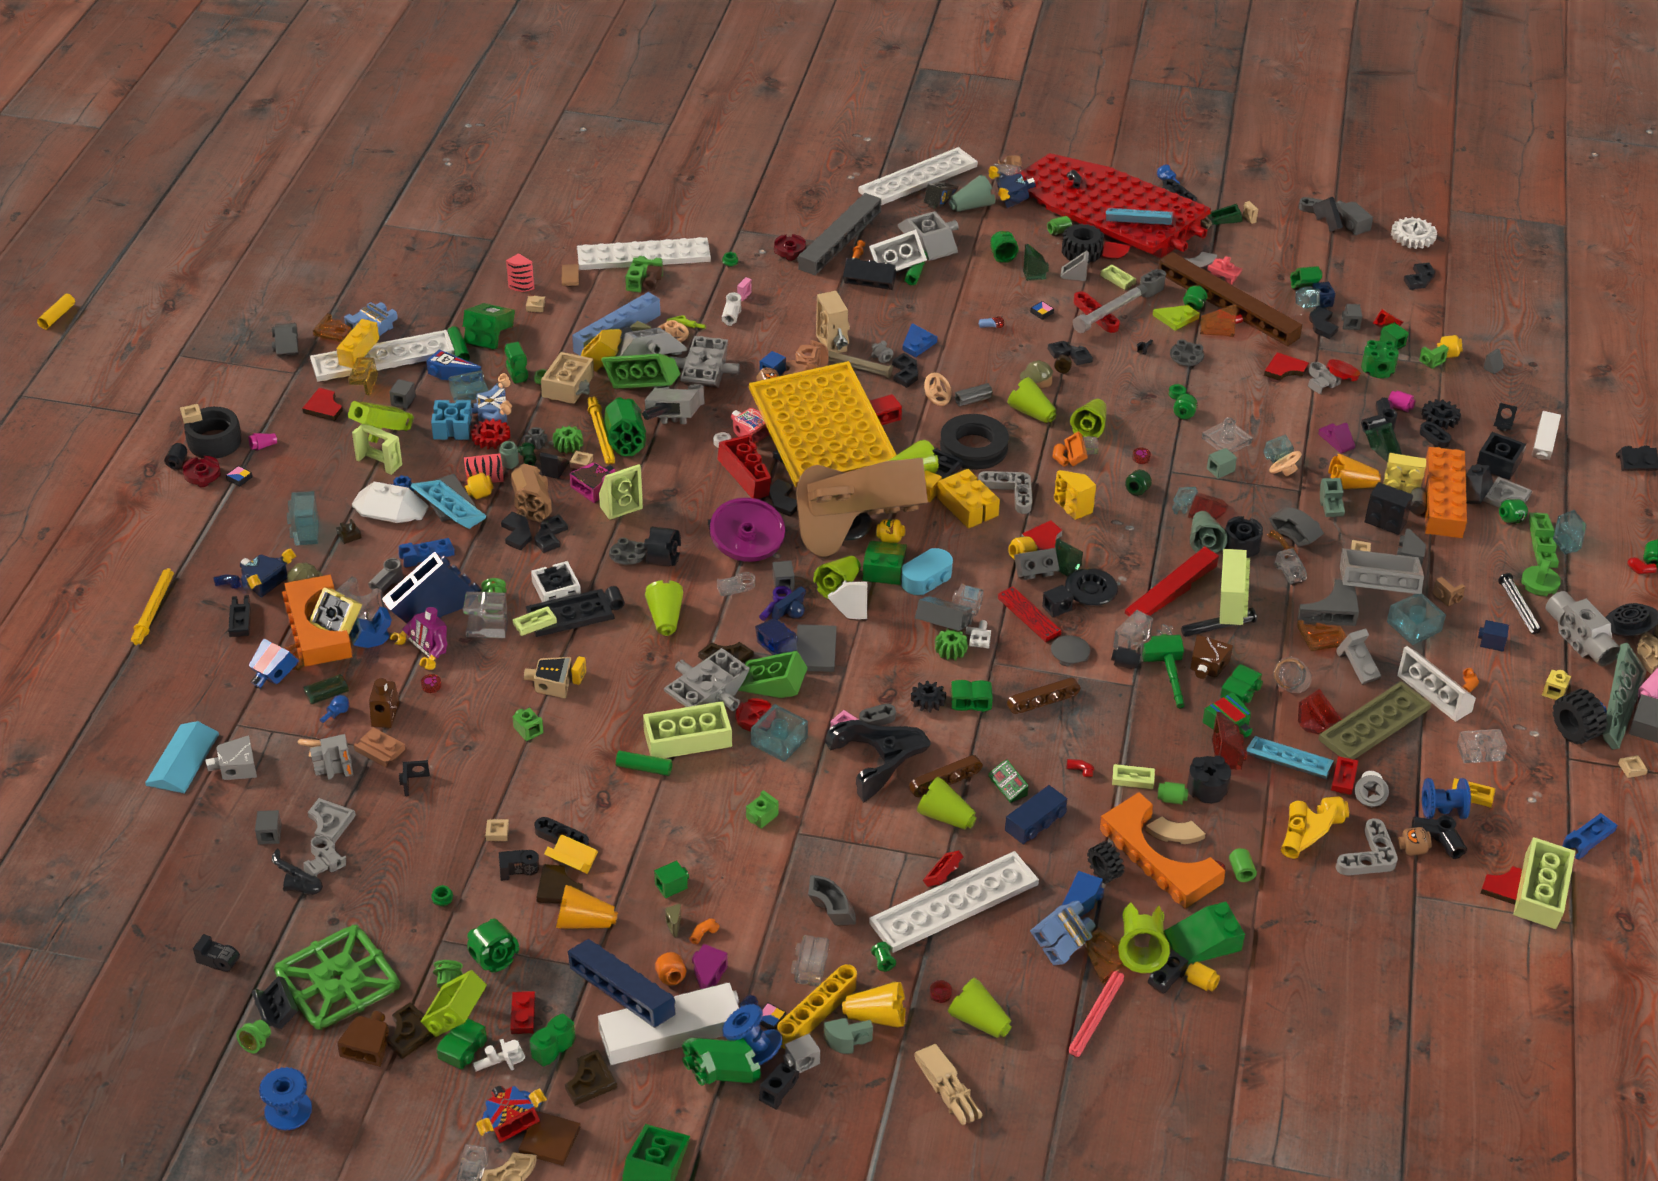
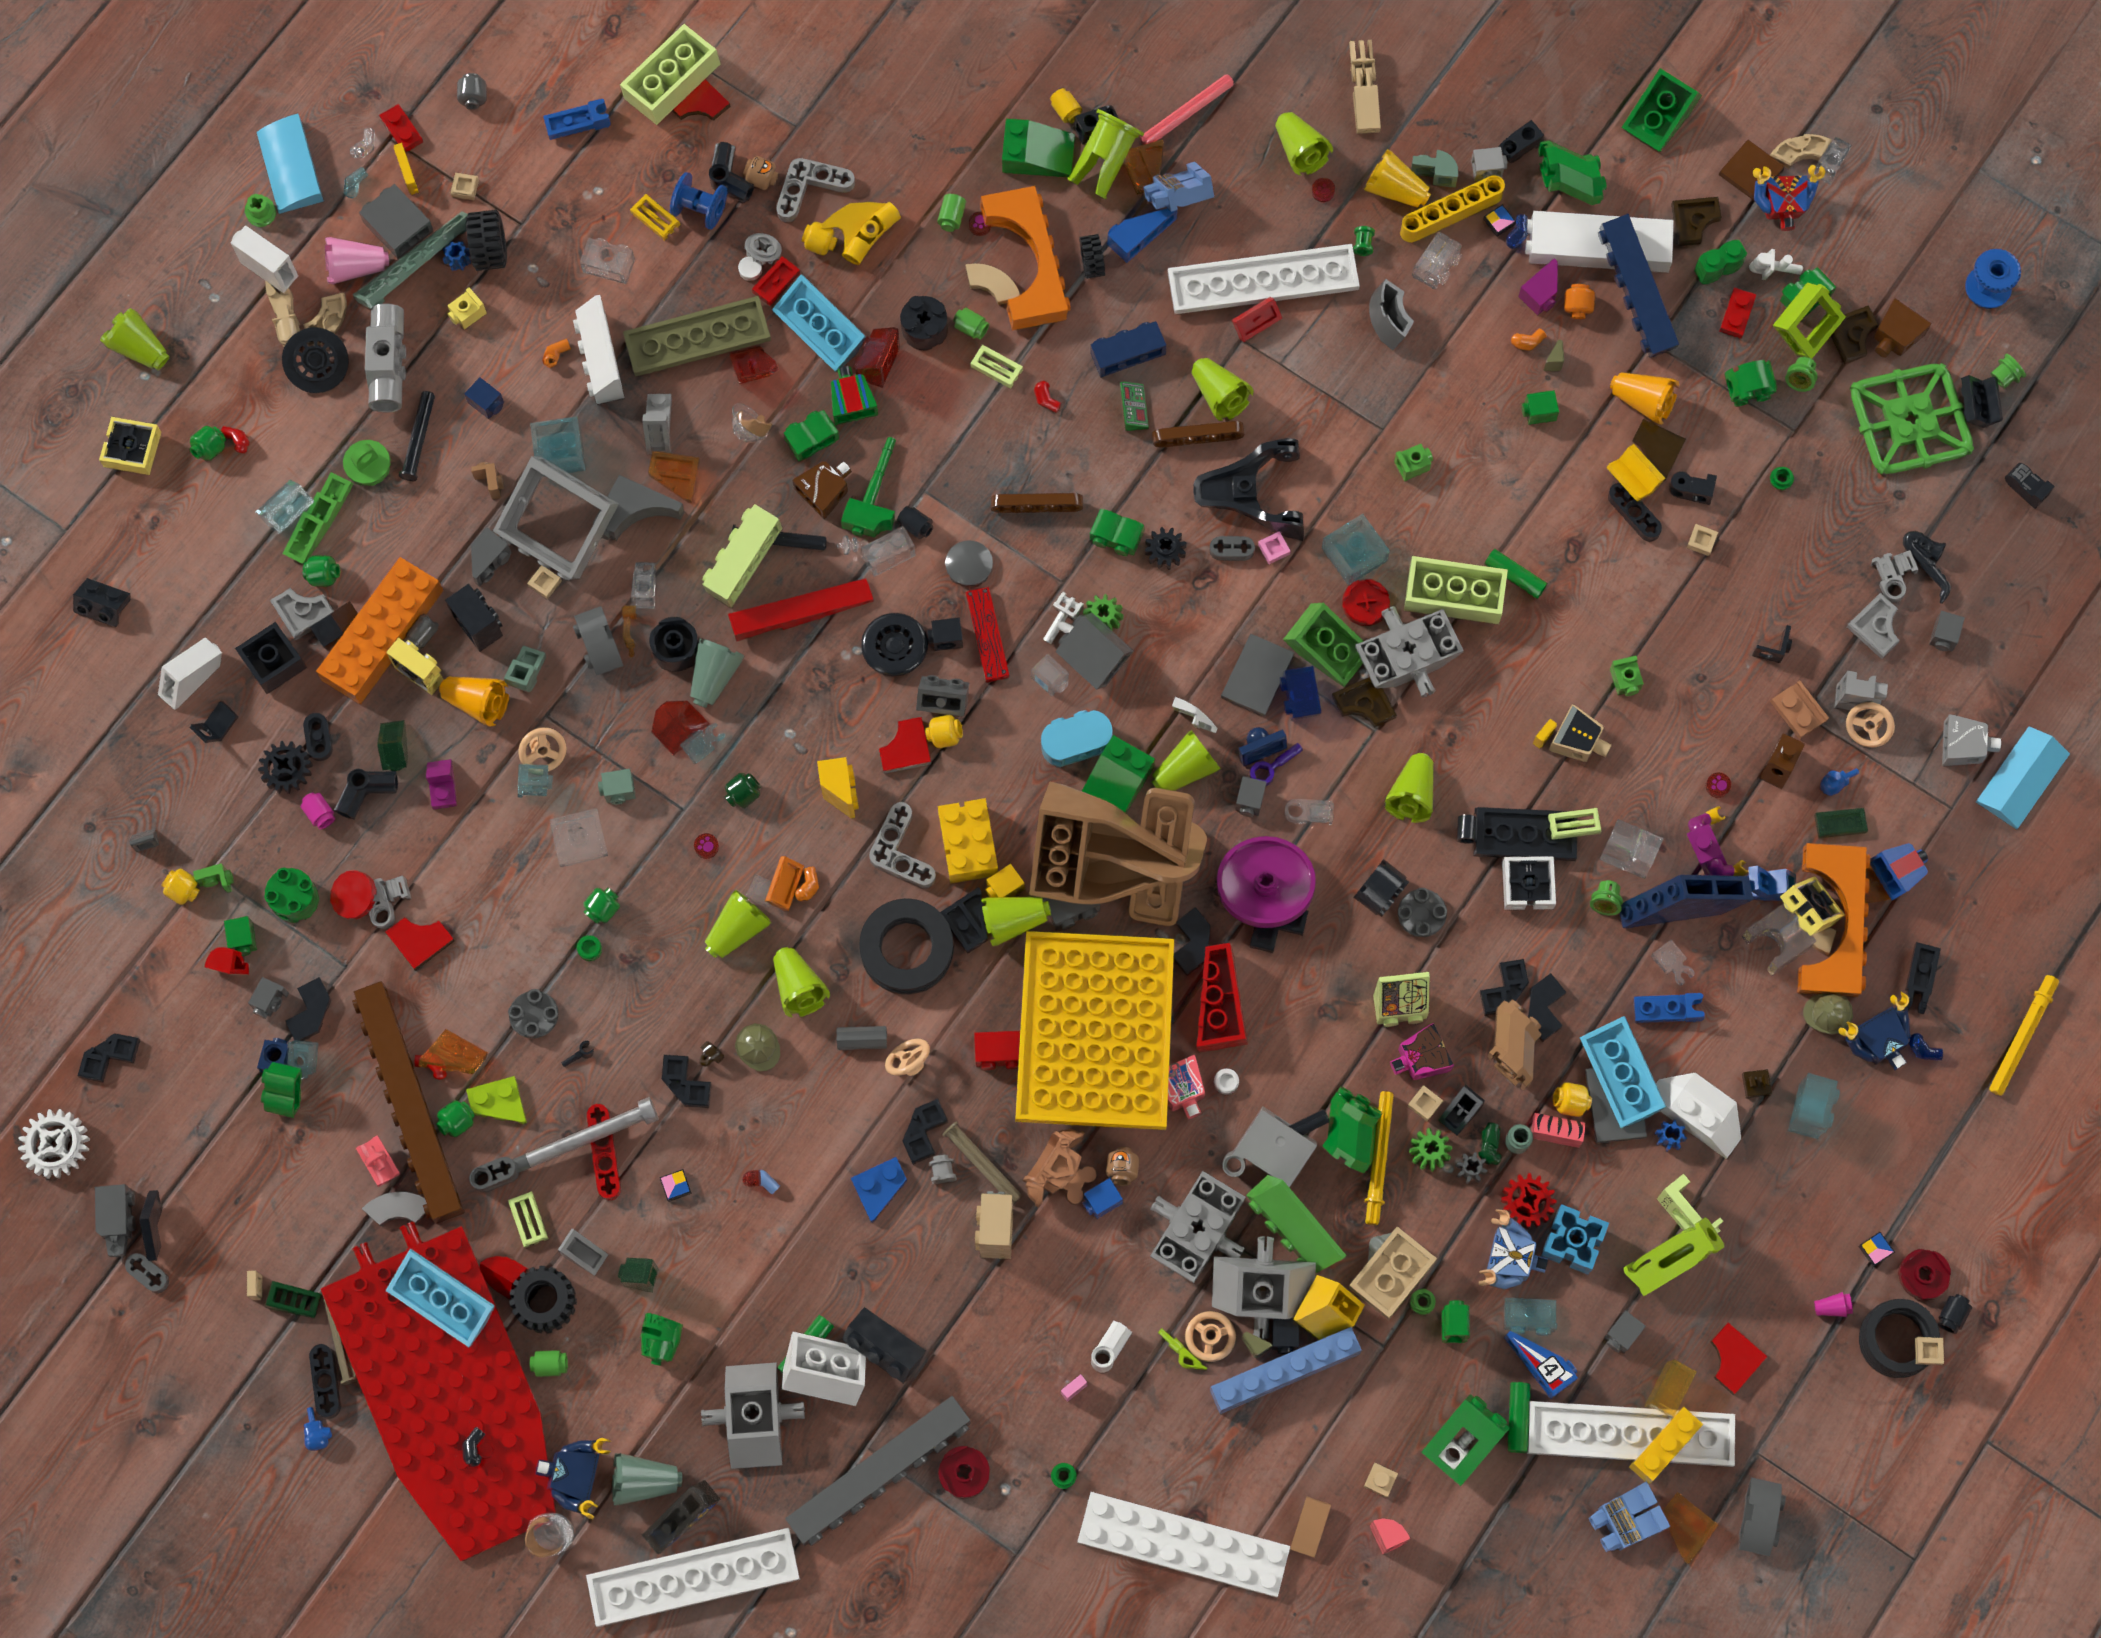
camera: 155 degrees left, 30 degrees up
light grey piece [368,558,403,595] -> none
bright green hips [625,256,663,292] -> none
blue hose [722,1004,783,1065] -> none
orange piece [852,240,865,259] -> none
clear green slope [1055,538,1083,577] -> none

